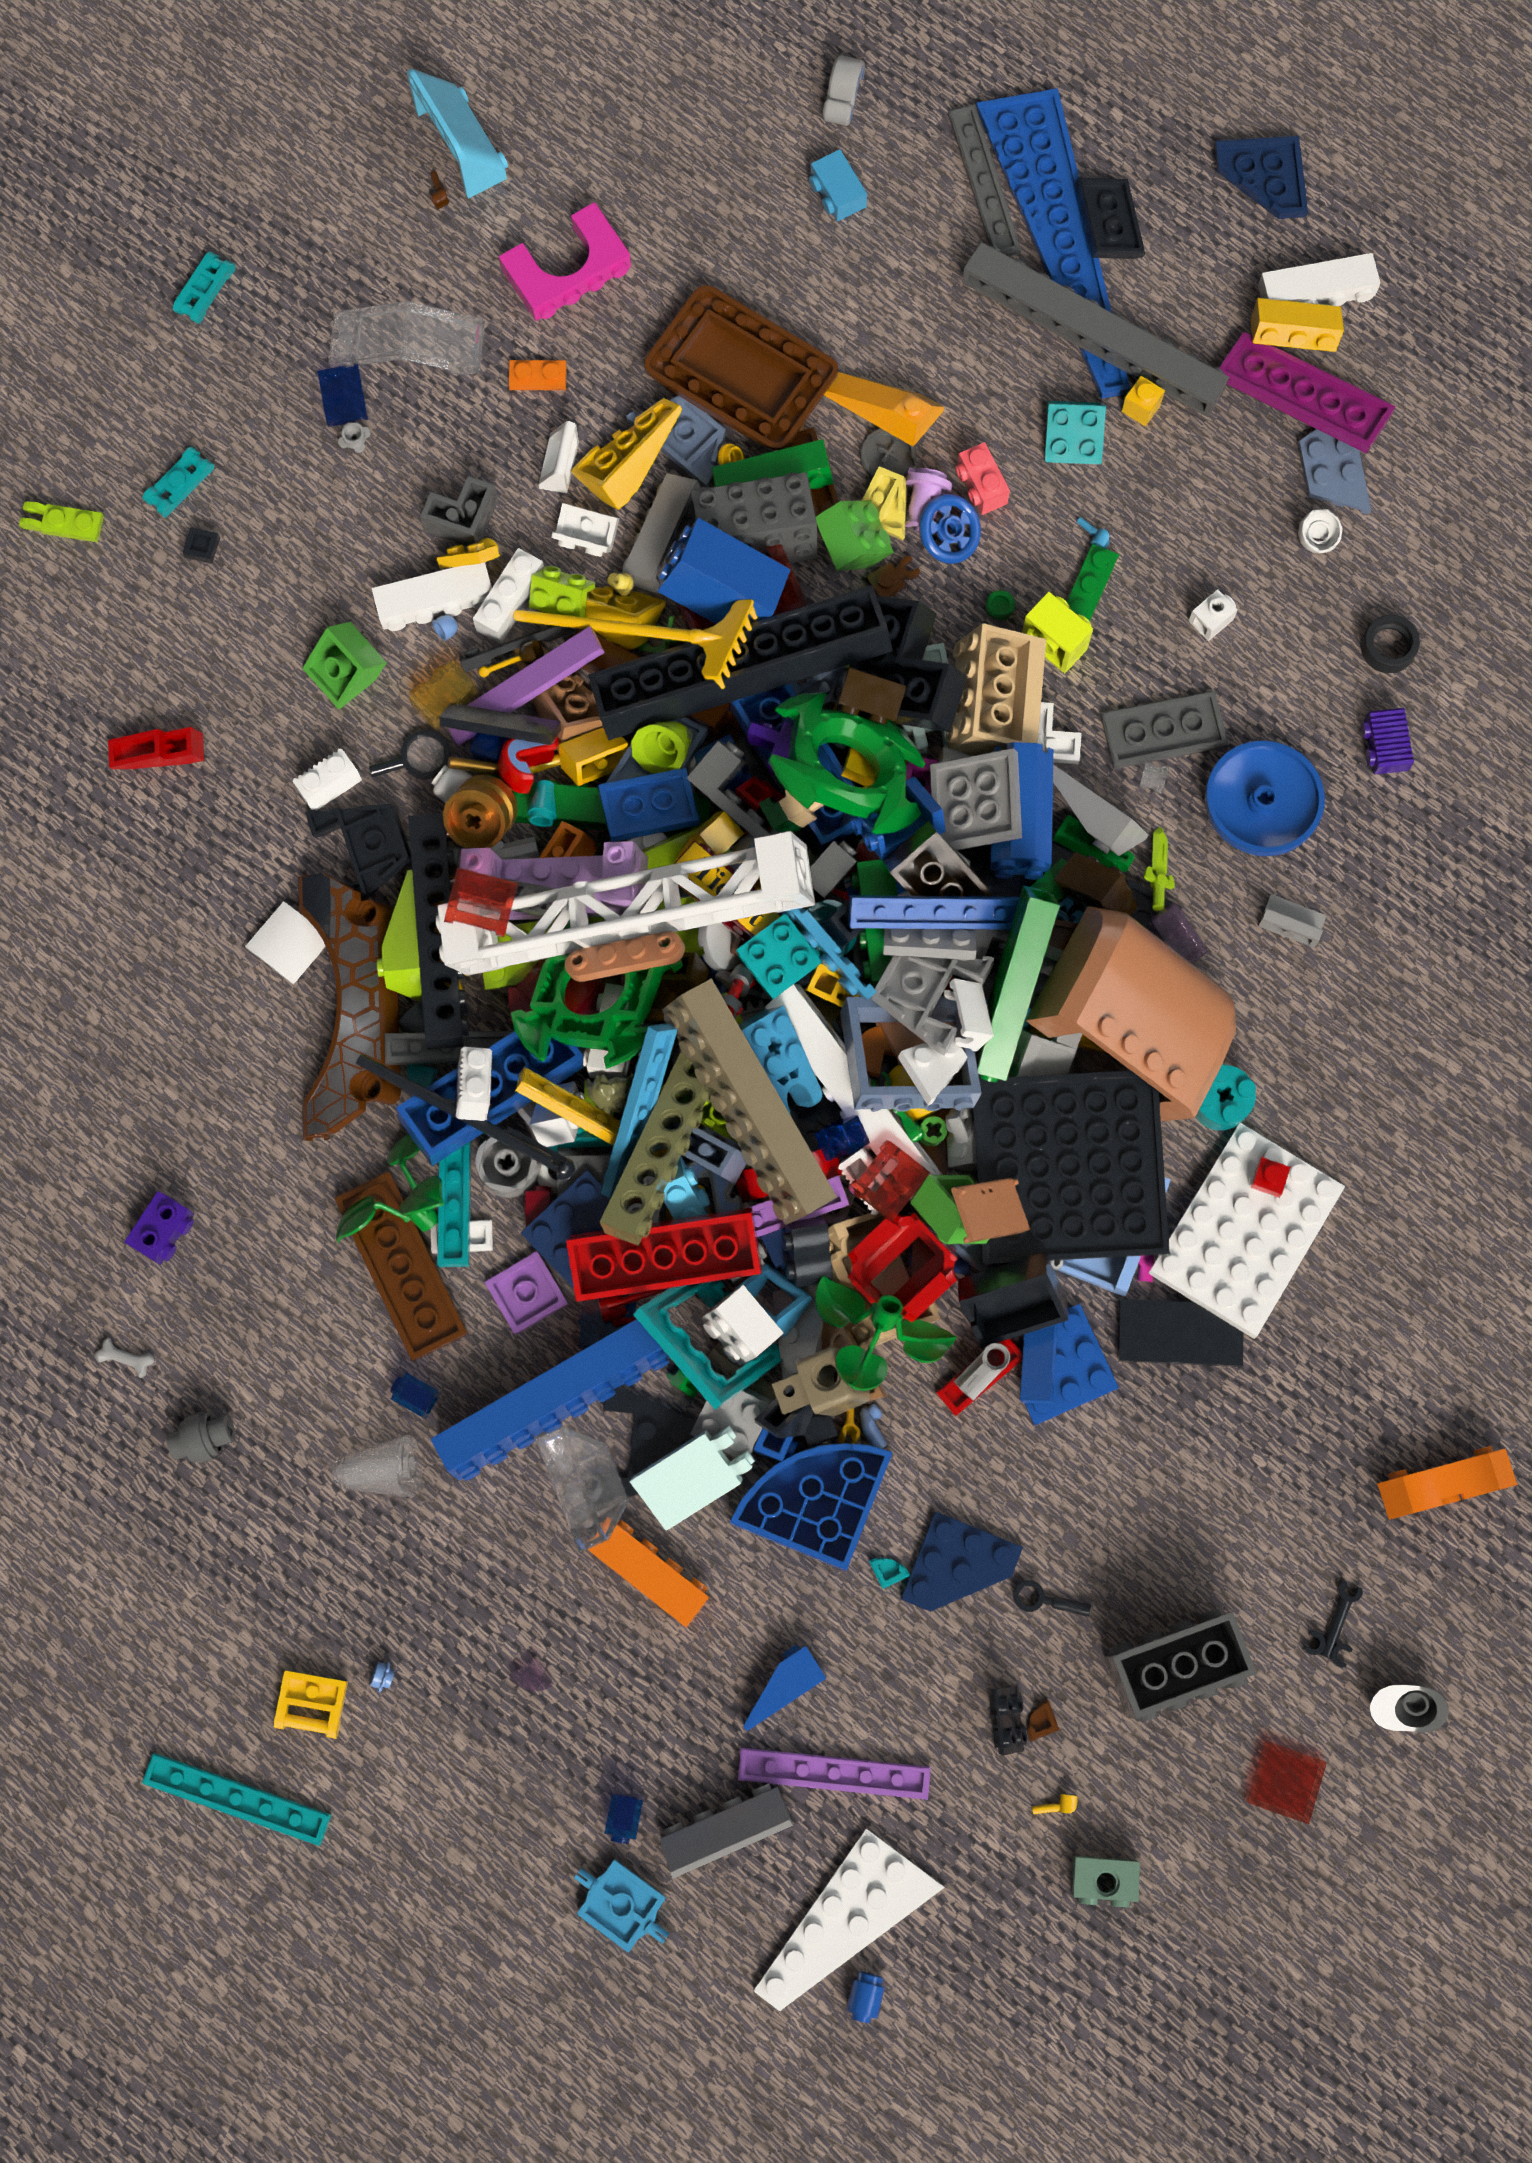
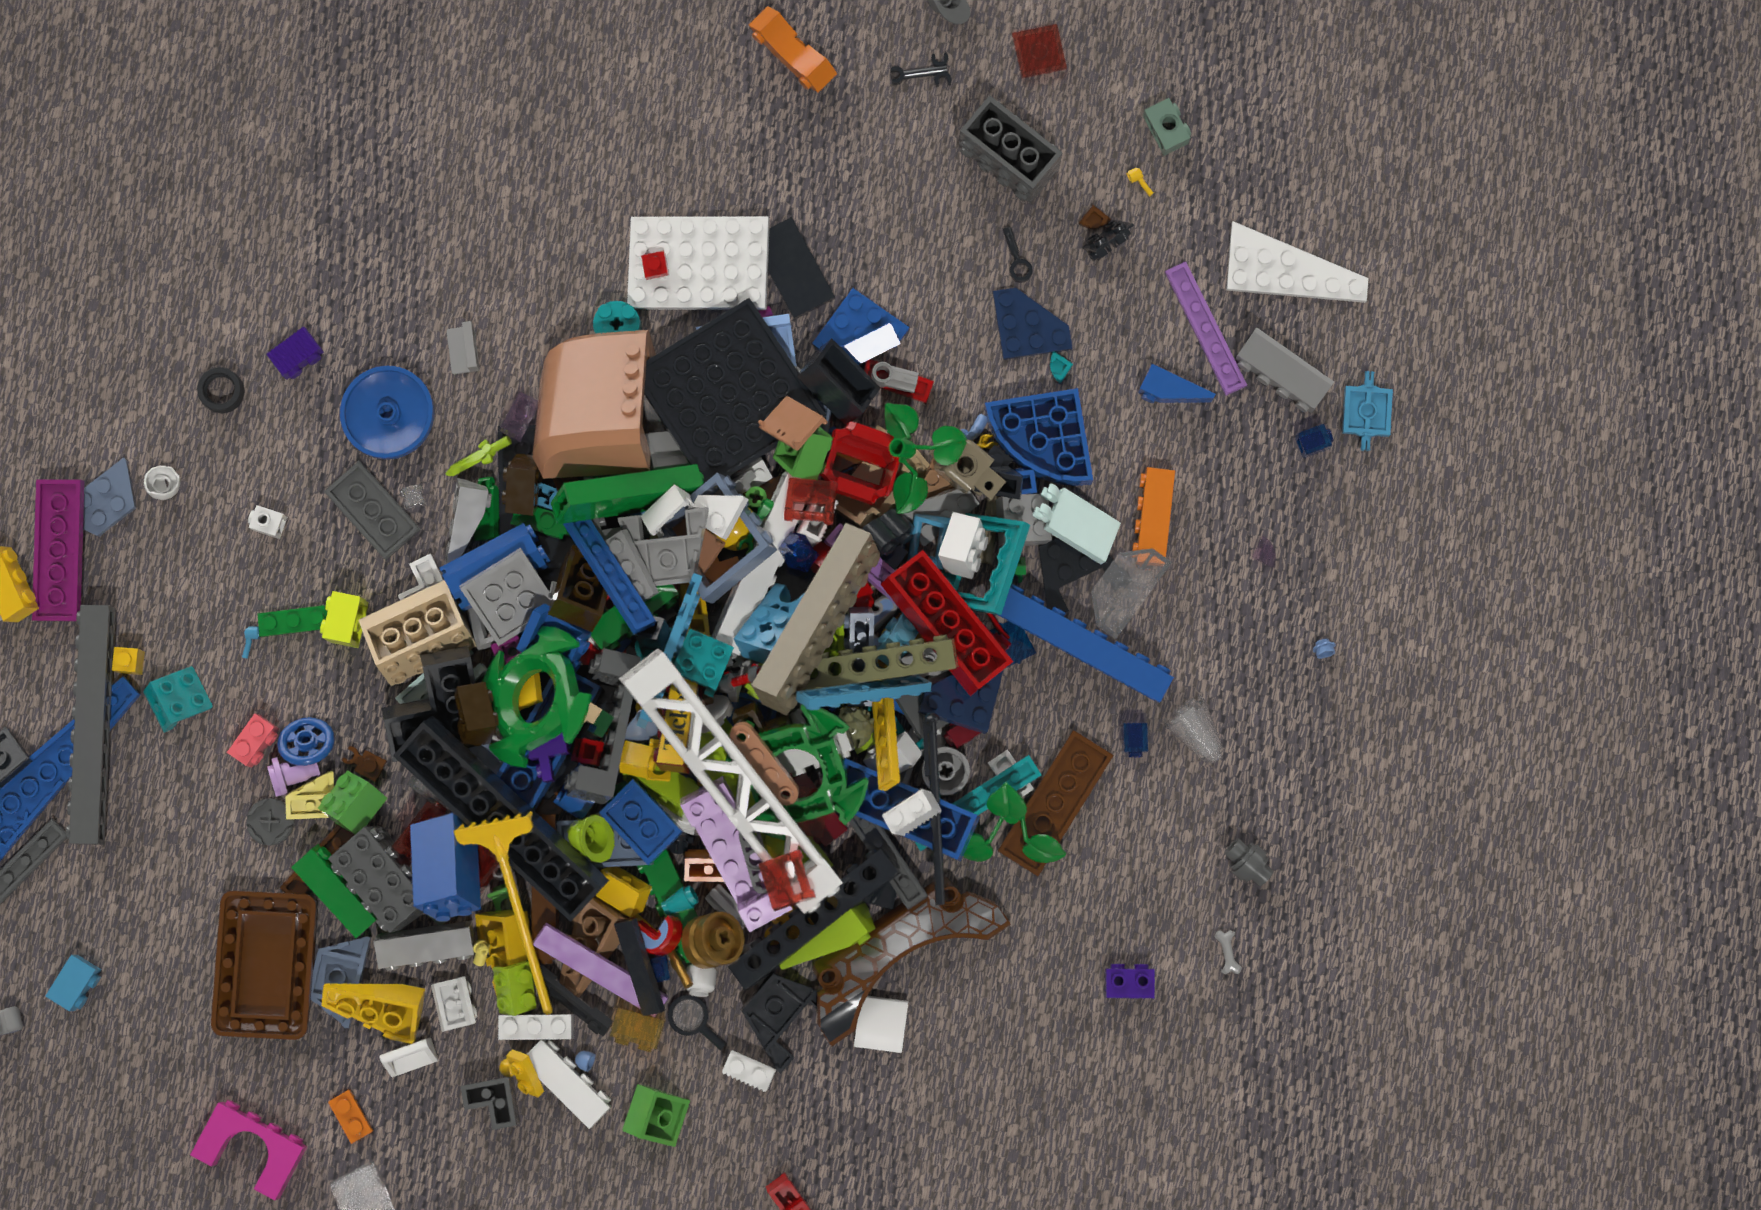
camera: 120 degrees left, 5 degrees up
teal tile [142,1752,332,1846] -> none
yellow plate [274,1671,348,1739] -> none
teal tile [407,1064,438,1088] -> none
hinge [478,640,544,677] -> none
medium lavender tile [484,1251,568,1336] -> none
yellow plate [718,443,744,465] -> none
light orange wedge [824,372,945,447] -> none
blue brick [847,1971,885,2023] -> none
green tile [986,590,1015,620] -> none

